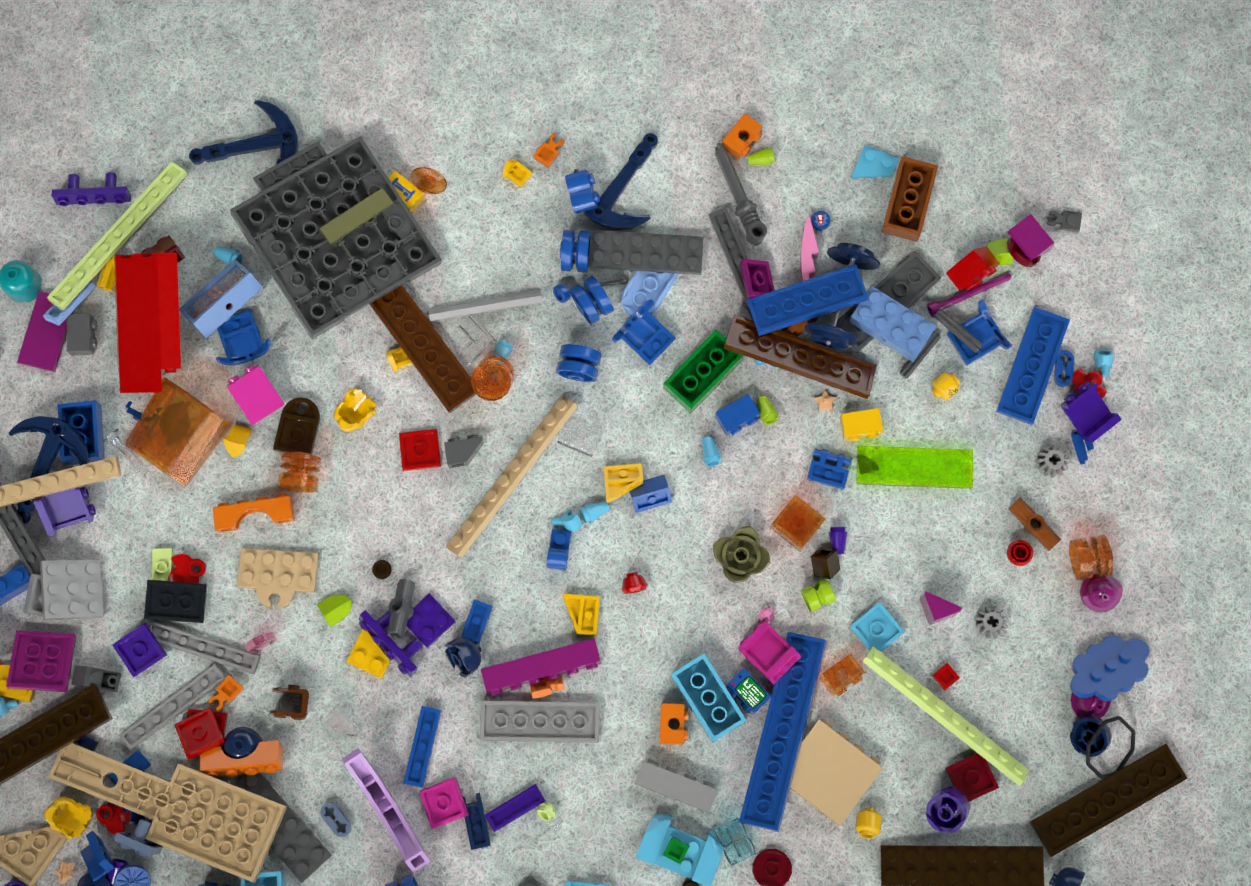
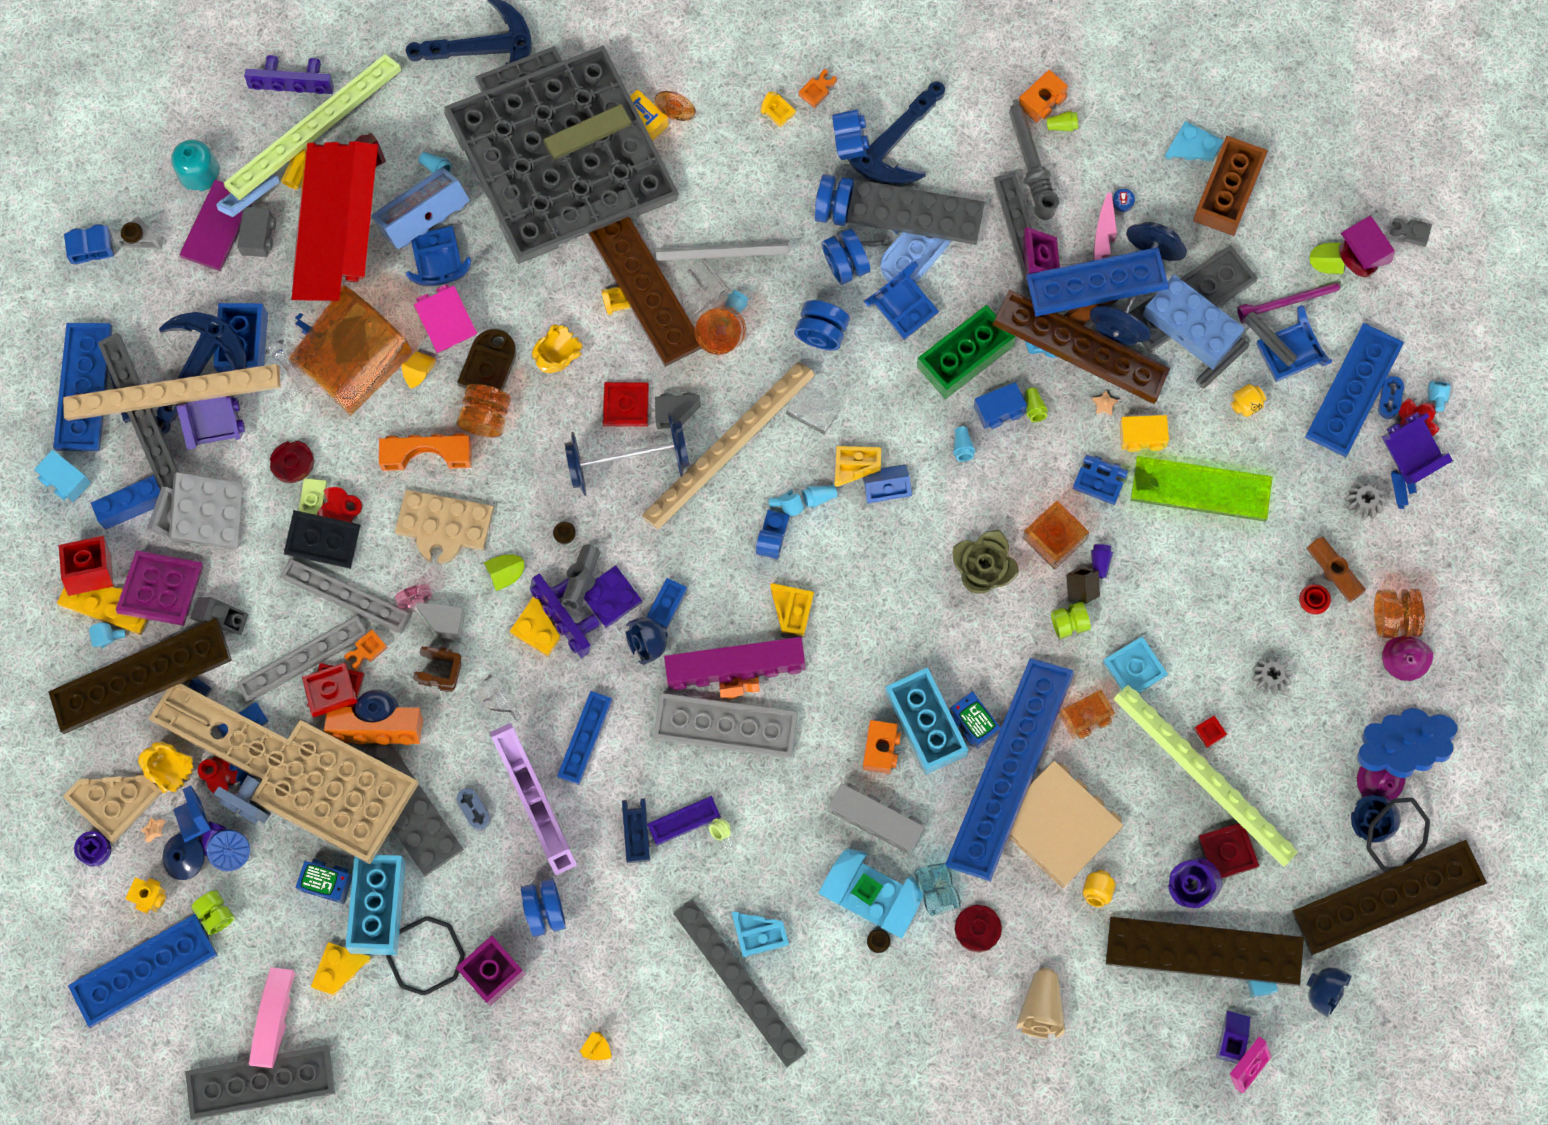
camera: 10 degrees right, 5 degrees down
dark purple plate [112,623,167,678] -> none
dark pink tile [419,777,469,829] -> none
blue tile [553,283,571,303] -> none
red cone [621,572,648,594] -> none
dark pink panel [738,621,801,685] -> none
bright pink plate [758,606,775,624] -> none
magenta slope [919,591,962,625] -> none
red brick [946,246,1000,291] -> none
none -> dark red tile [269,440,315,483]
none -> light grey slope [416,602,465,642]
none -> dark blue axle [564,413,690,496]

